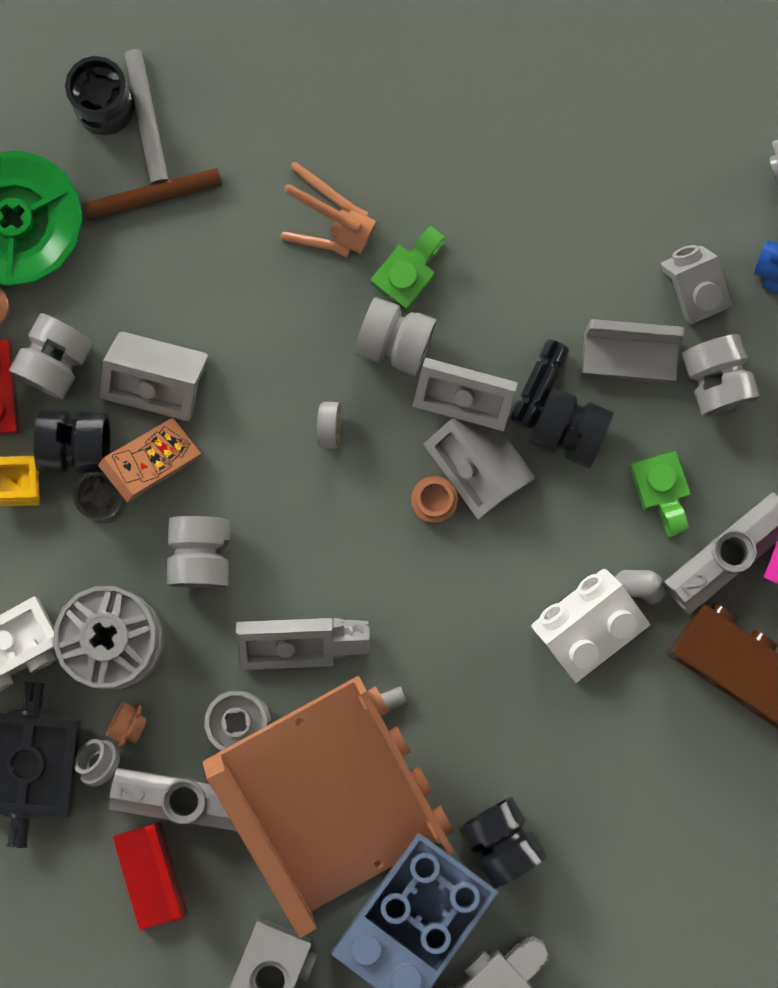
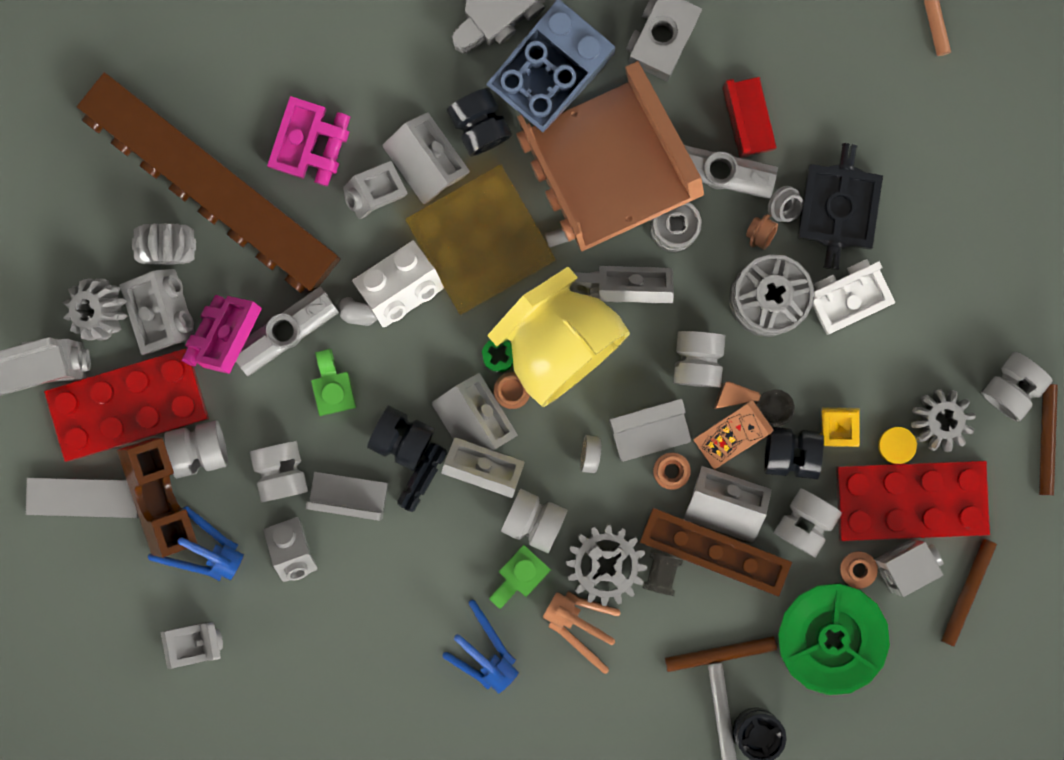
camera: 175 degrees left, 5 degrees up
none -> dark pink plate [267,96,351,187]
none -> light grey bracket [343,161,408,219]
none -> light grey panel [383,112,470,204]
none -> clear yellow plate [405,164,556,316]
none -> blue plant [442,599,519,694]
none -> green bush [482,340,513,373]
none -> light yellow plate [487,267,630,407]
none -> light grey gear [566,525,647,606]
none -> light grey panel [609,399,691,462]
none -> reddish brown plate [639,507,792,597]
none -> clear smoke bush [642,552,683,596]
none -> nougat plate [653,453,691,490]
none -> nougat slope [713,381,761,409]

